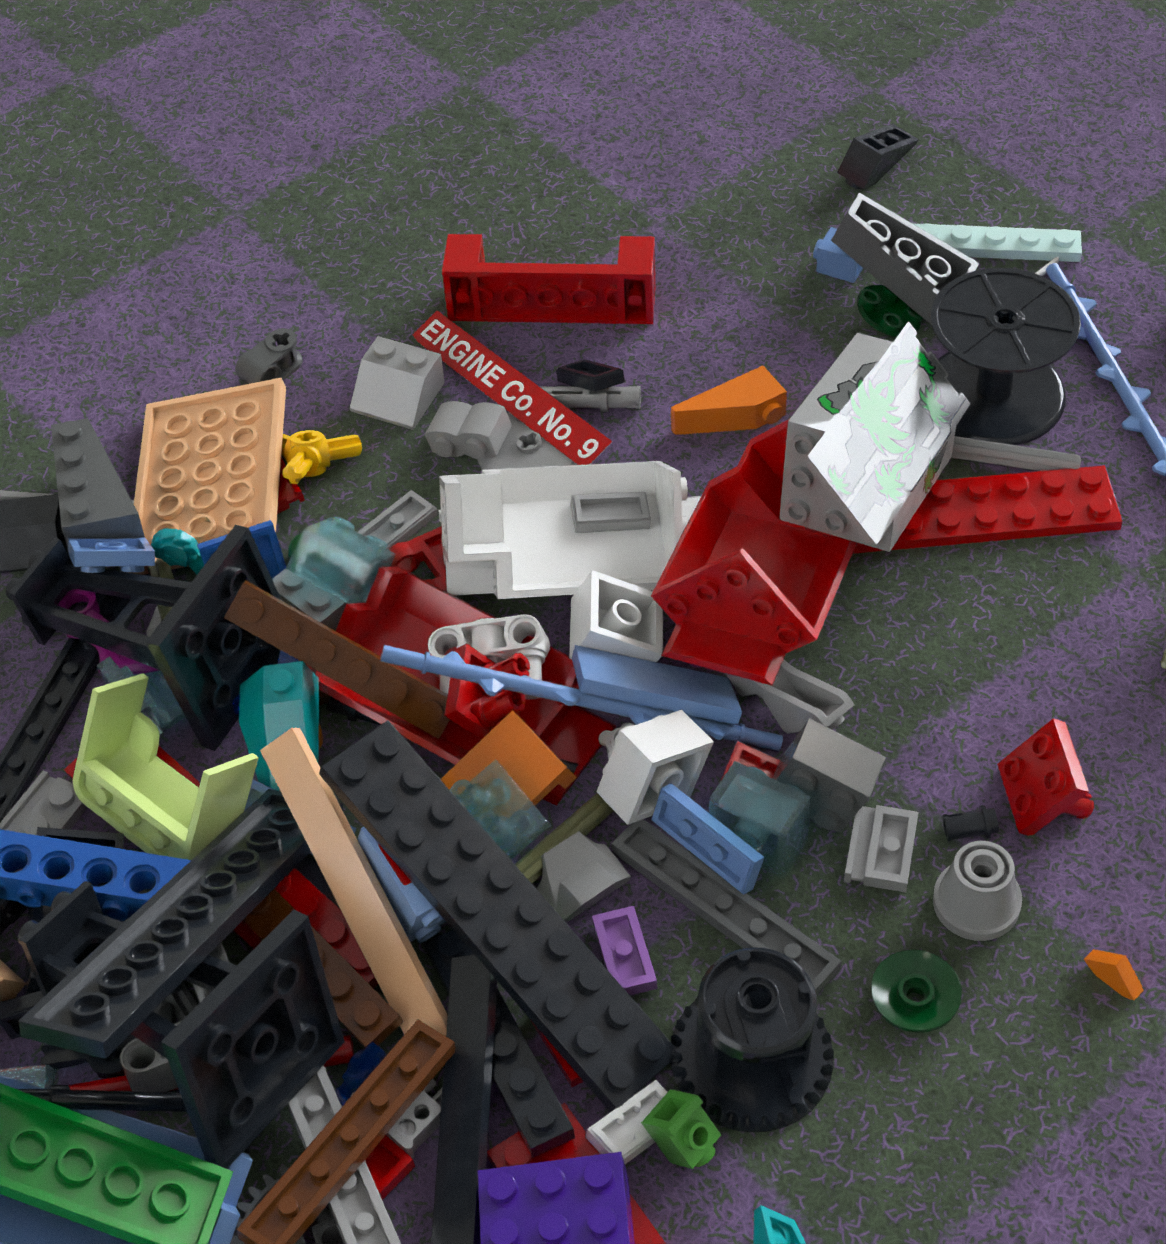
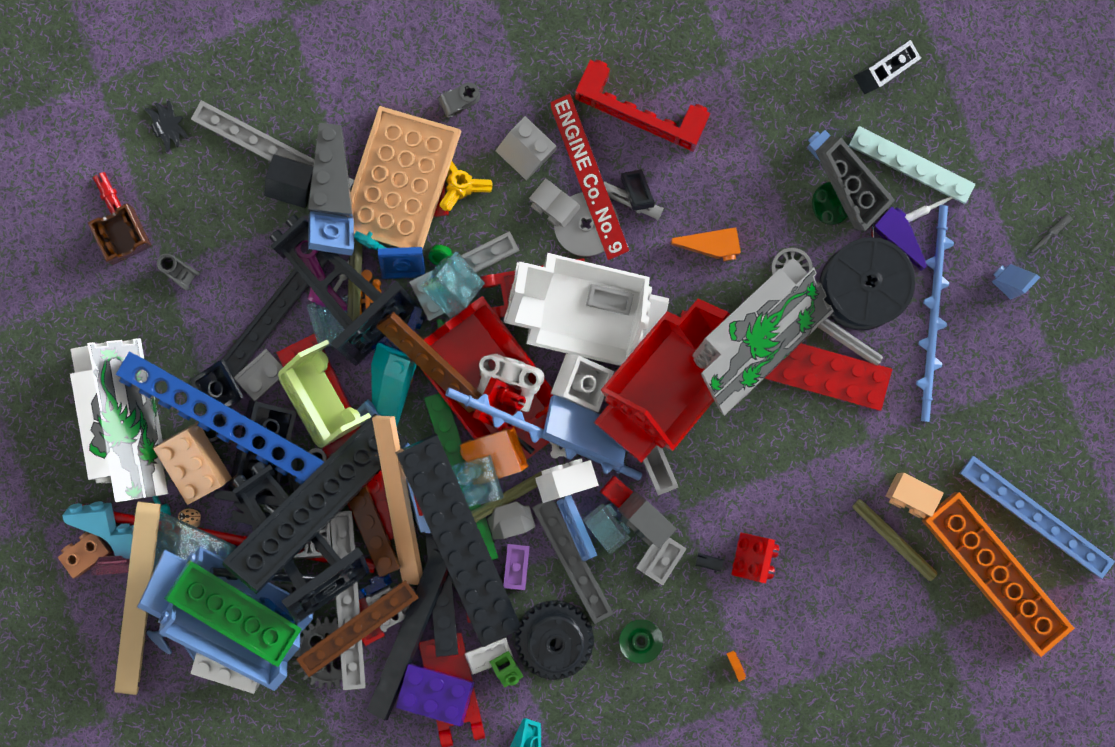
camera: 15 degrees right, 35 degrees up
light grey piece [933,841,1022,941] -> none

